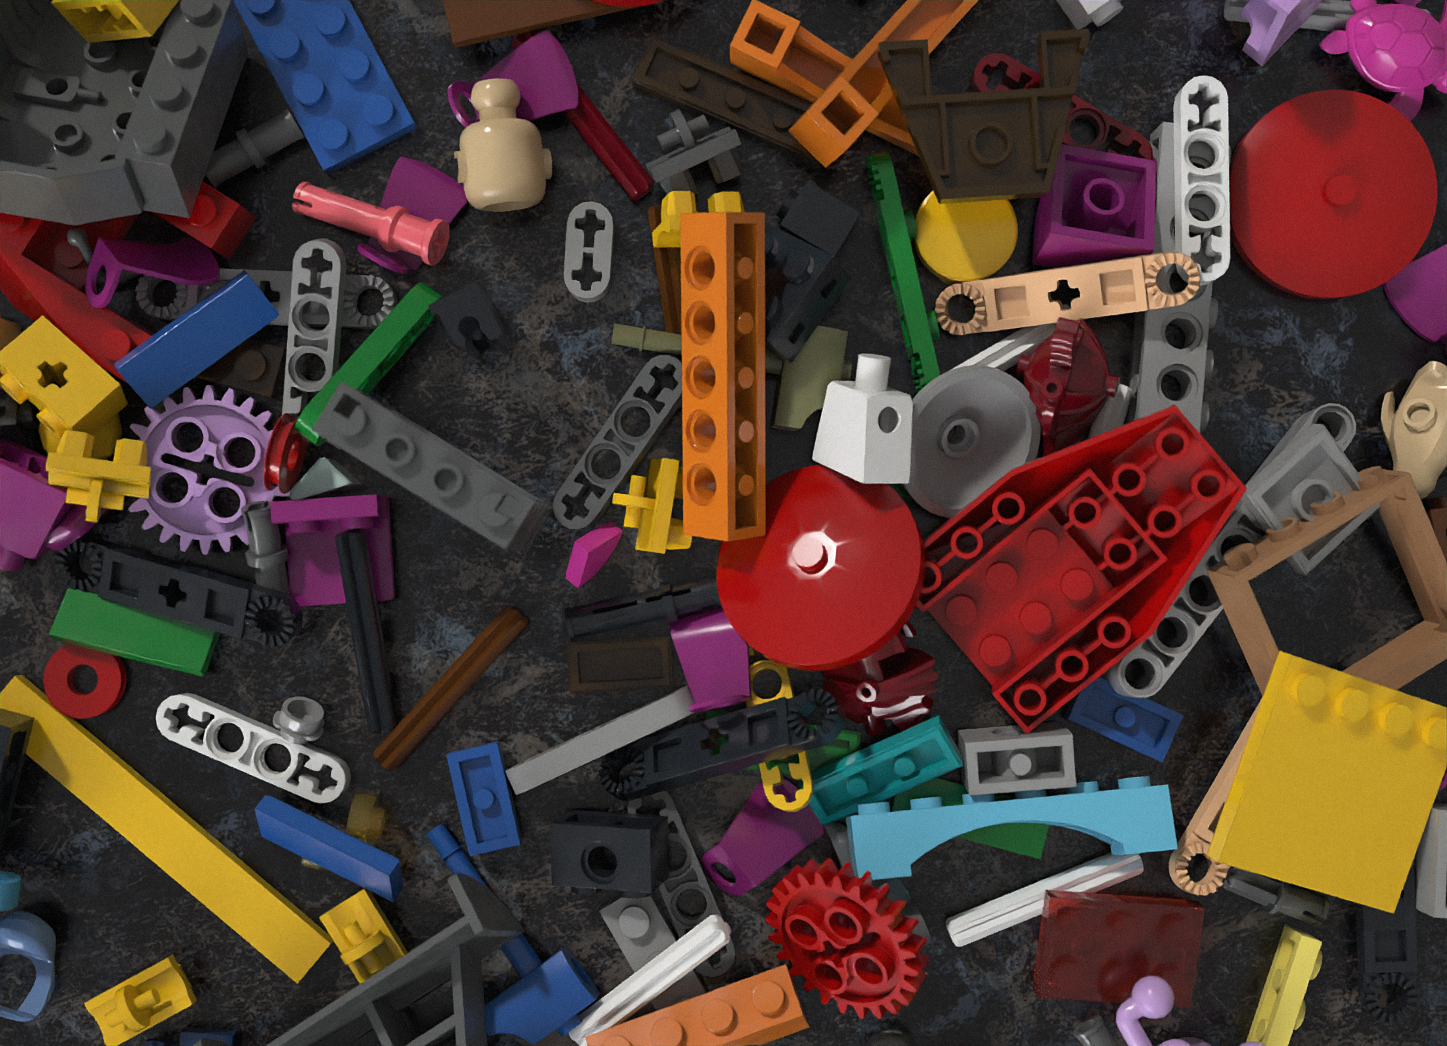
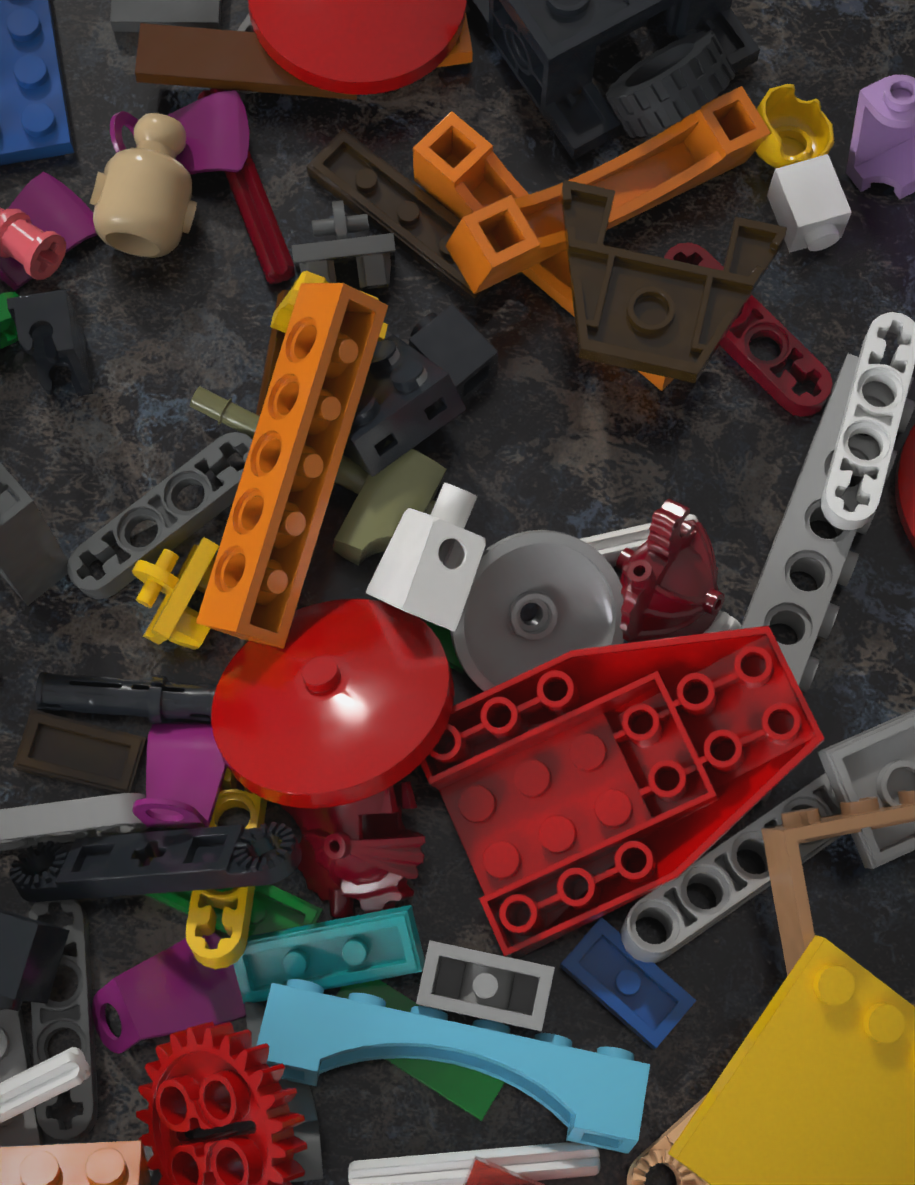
camera: 15 degrees right, 15 degrees down
light grey beam [564,201,615,303] -> none
dark pink tile [565,521,623,589] -> none
green piece [866,151,940,394] -> none
yellow tile [913,191,1018,285] -> none
light nougat piece [935,251,1201,335] -> none
magenta slope [1032,144,1157,268] -> none

